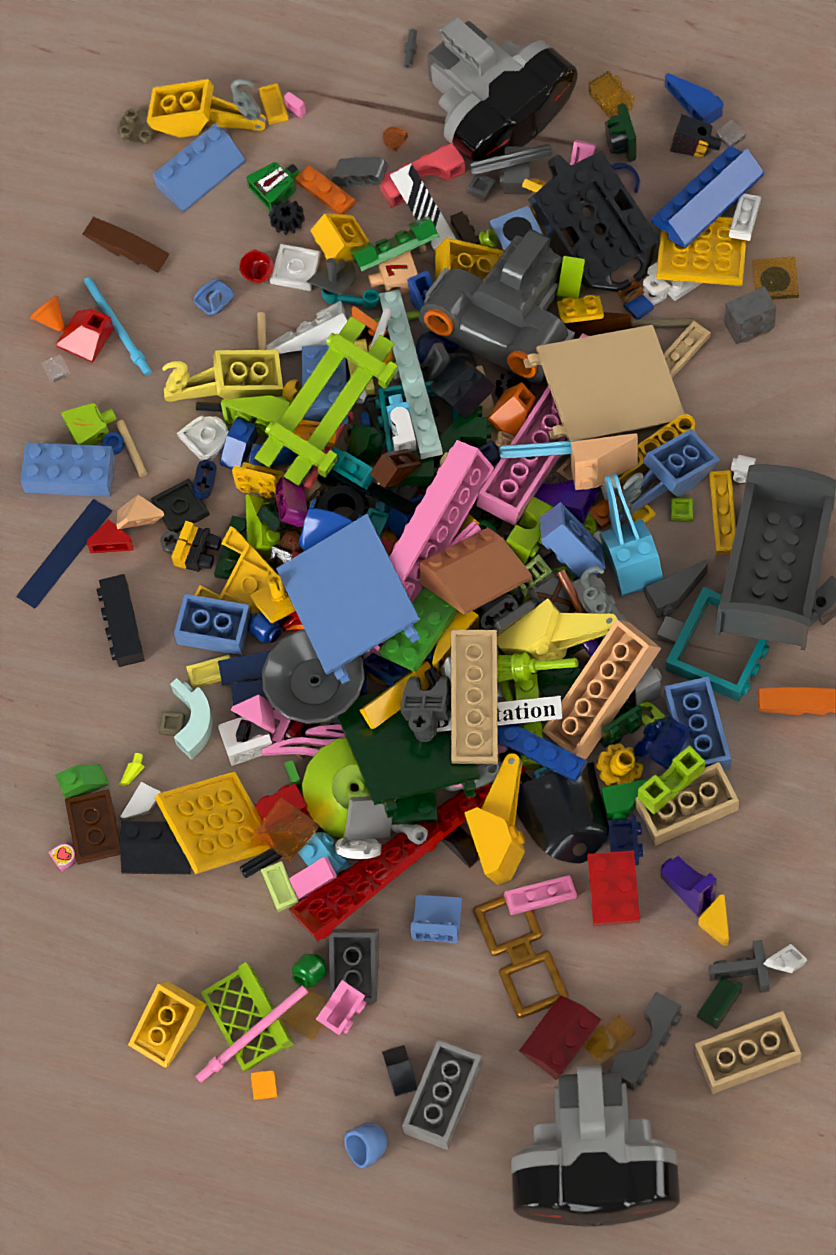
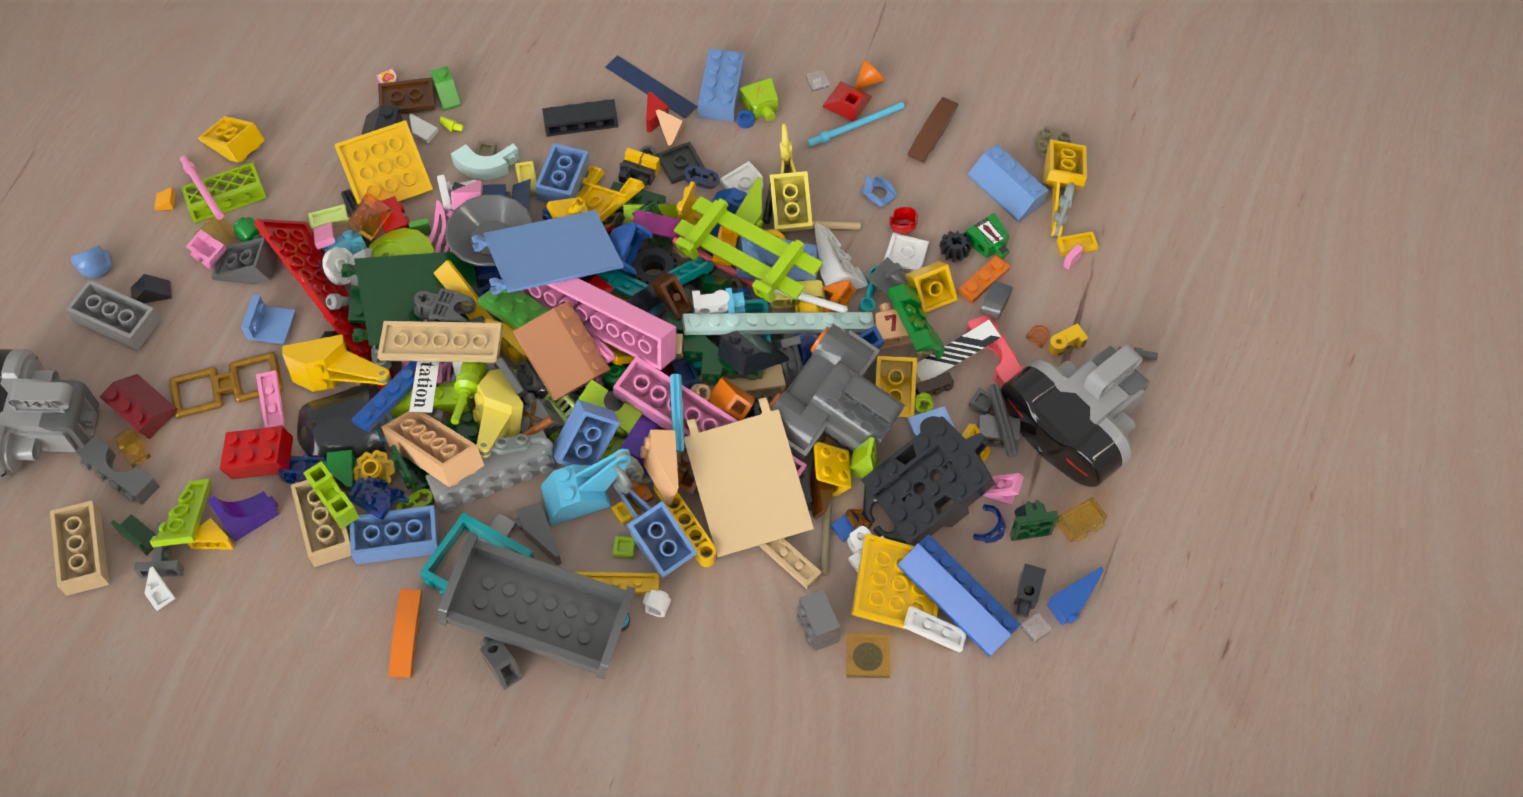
camera: 85 degrees right, 5 degrees down
tan bar [116,420,147,477] -> none
none -> lime wing [150,478,212,547]
none -> yellow leg [1049,323,1088,357]

